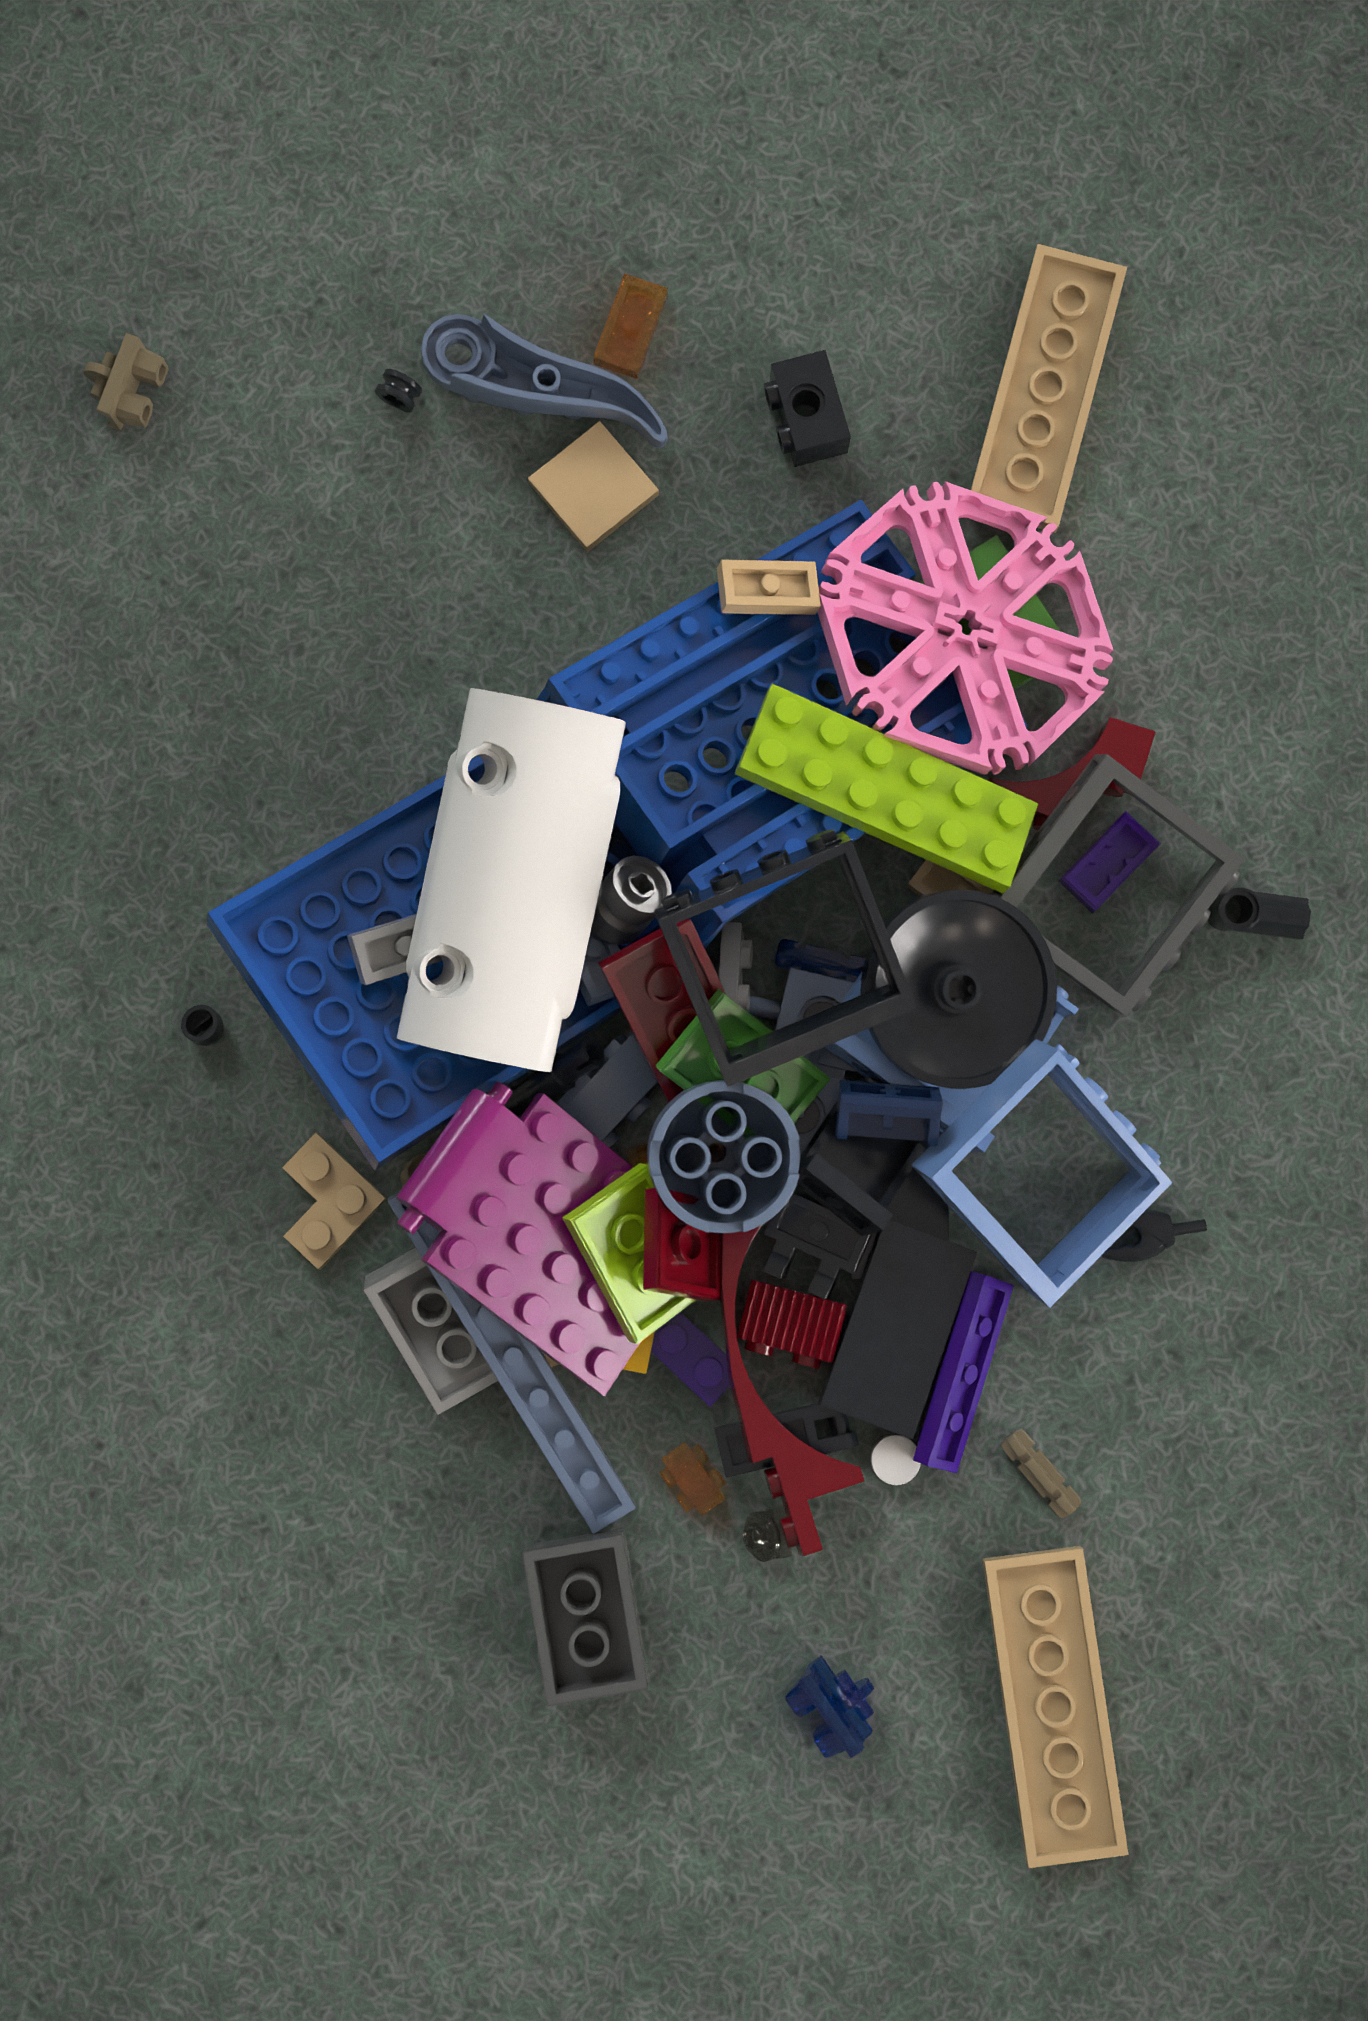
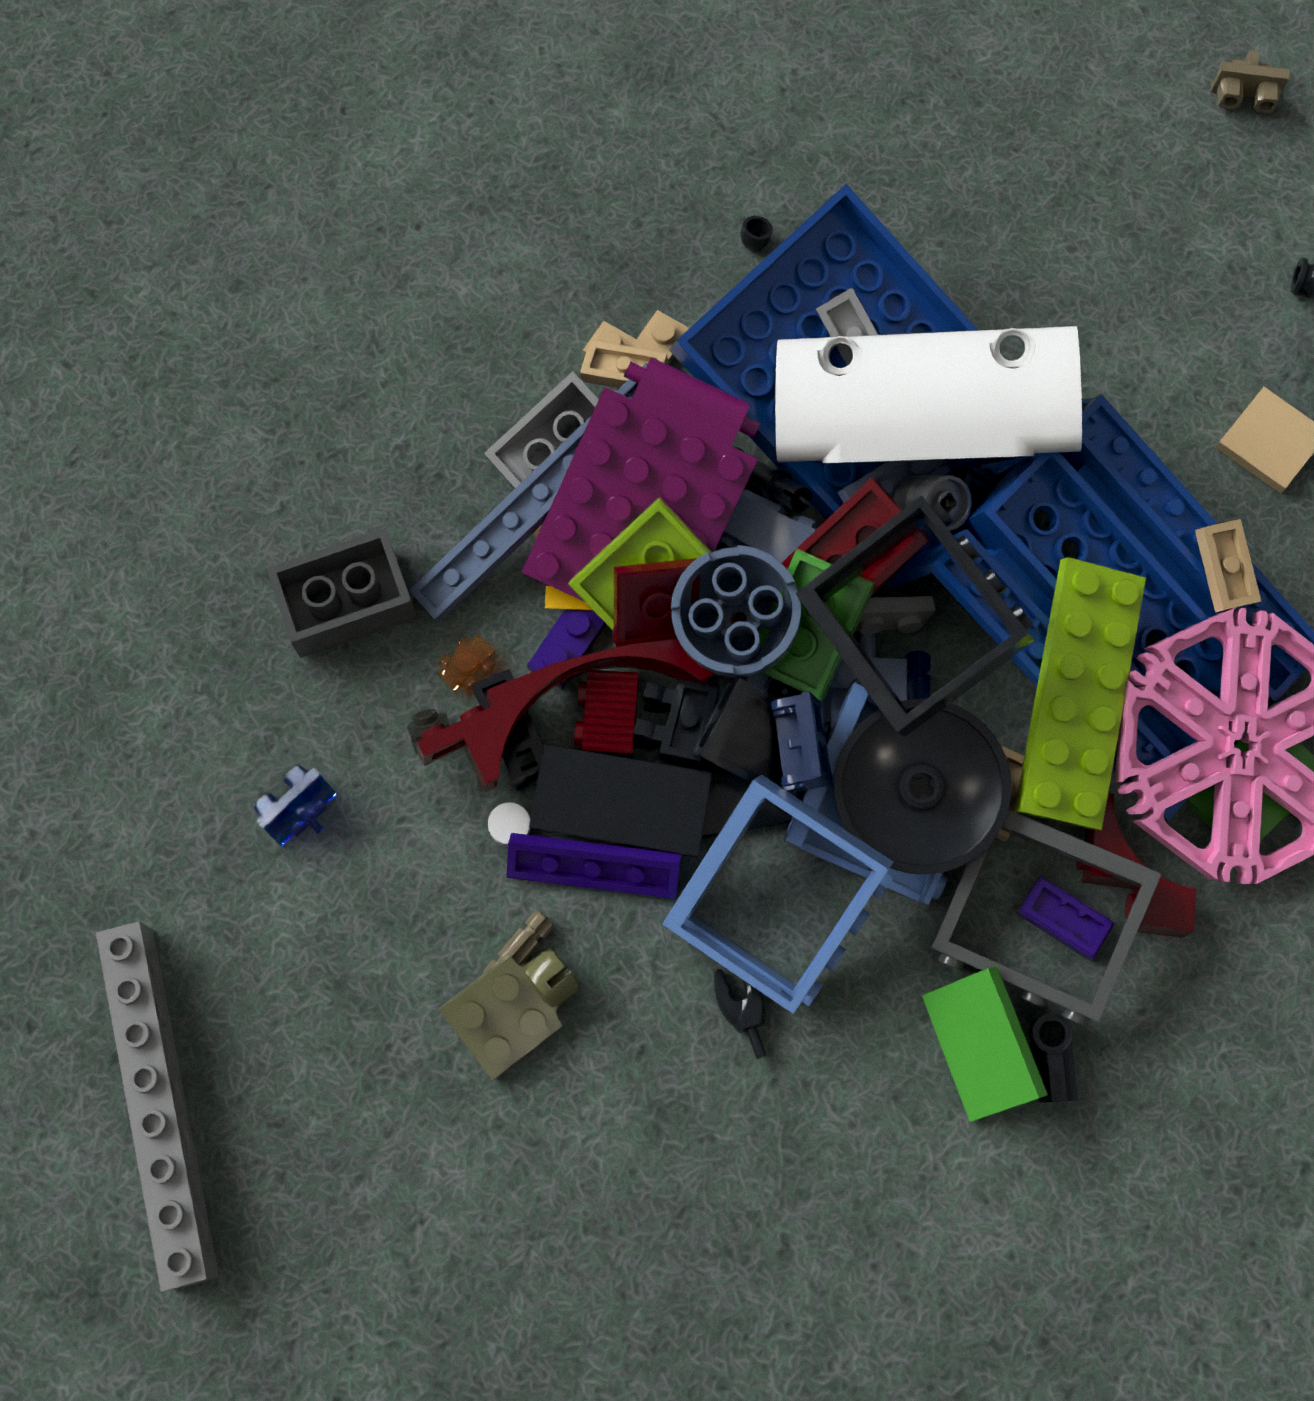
camera: 75 degrees right, 10 degrees down
tan plate [982,1546,1129,1868] -> none
none -> light grey brick [96,921,219,1292]
none -> olive plate [439,949,579,1081]
none -> tan plate [580,340,668,388]
none -> bright green tile [922,966,1048,1122]

